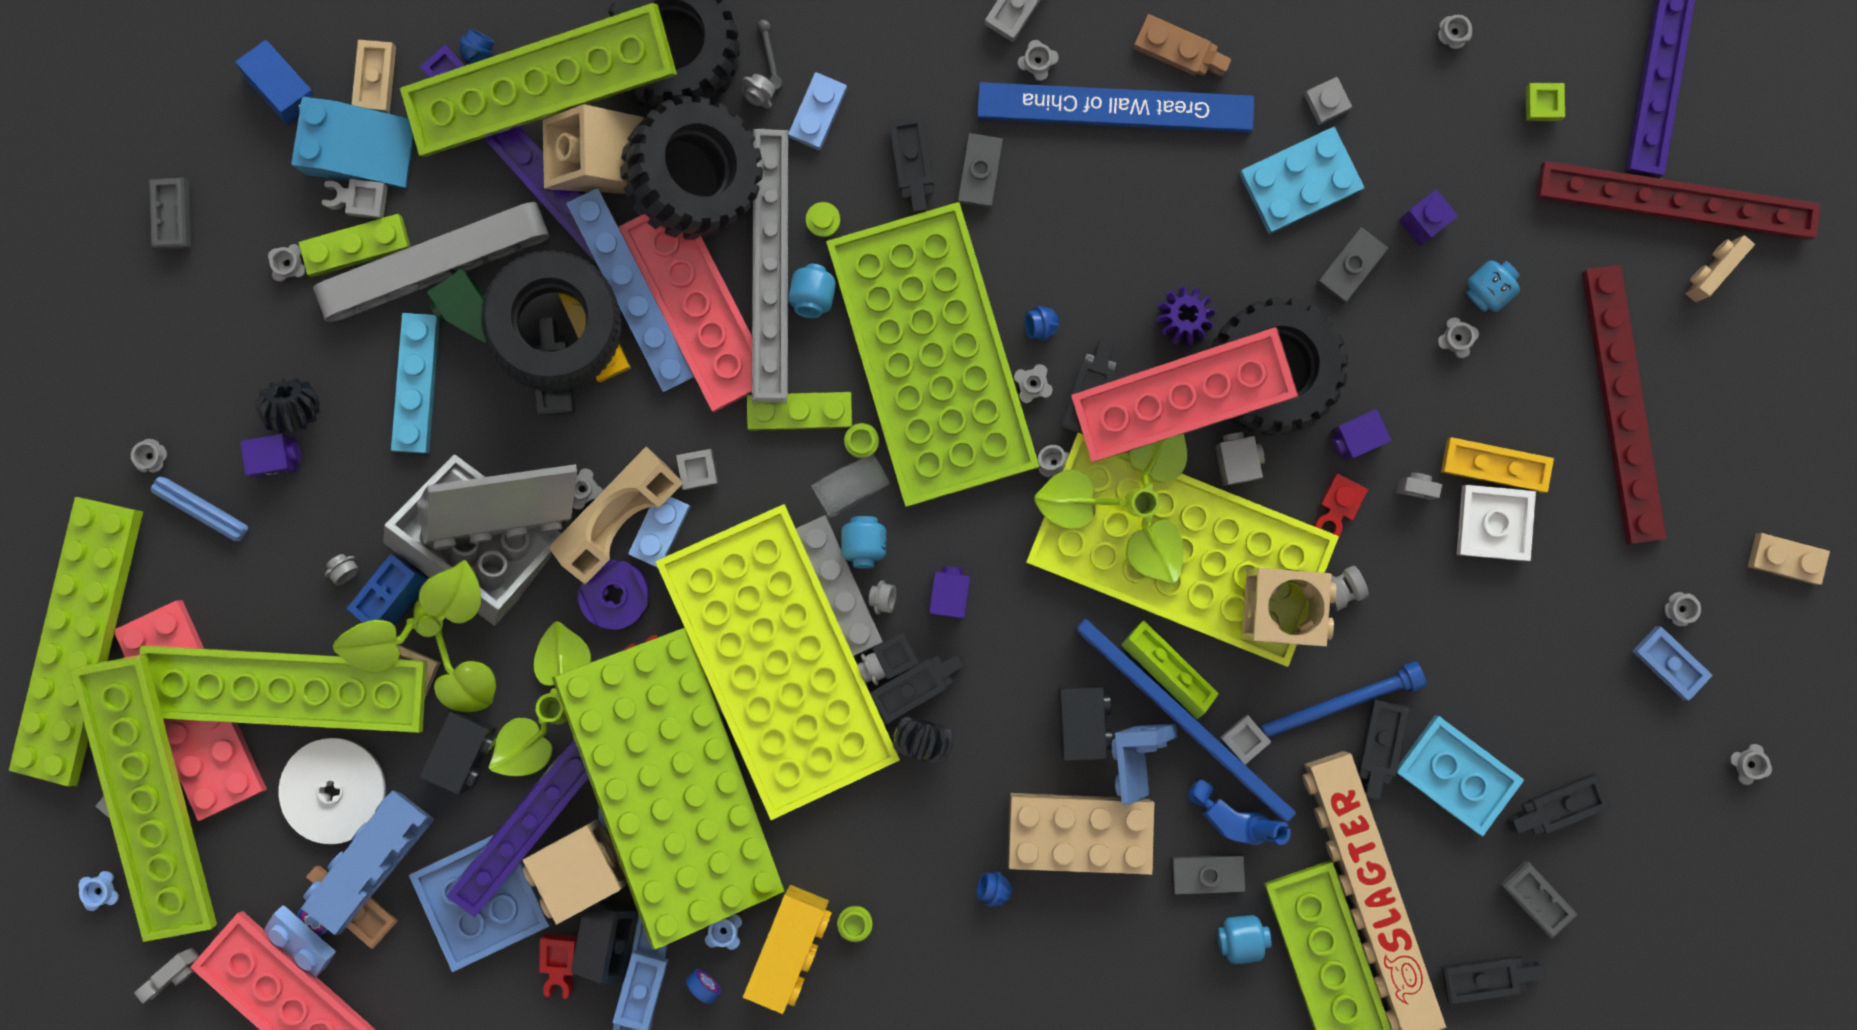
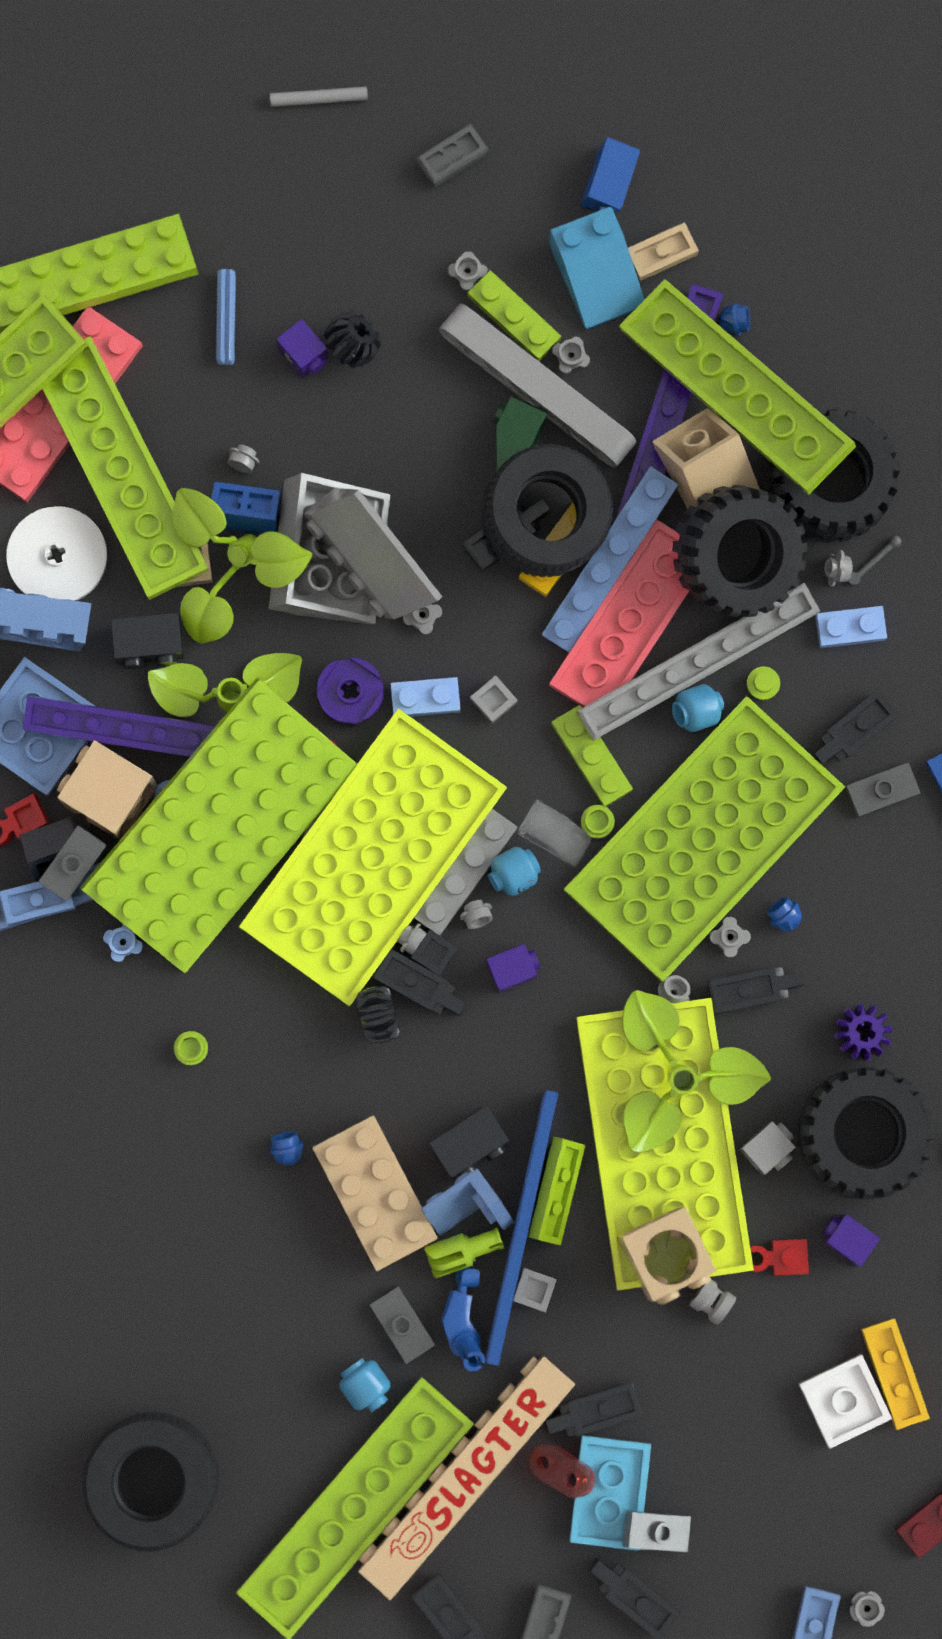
camera: 50 degrees right, 5 degrees down
light grey plate [131,439,167,473] -> none
light grey plate [322,179,388,219] -> none
medium azure plate [391,313,440,454] -> none
tan arch [548,447,683,584] -> none
blue tile [686,968,721,1004] -> none
yellow brick [743,885,832,1014] -> none
coral plate [1071,327,1299,462] -> none
blue piece [1260,661,1427,737] -> none
light grey plate [1396,473,1442,500] -> none
none -> dark grey plate [39,825,107,901]
none -> light grey bar [270,87,368,107]
none -> lime arm [424,1228,504,1278]
none -> clear red plate [529,1444,595,1498]
none -> light grey plate [552,337,590,374]
none -> plate [622,1511,691,1552]

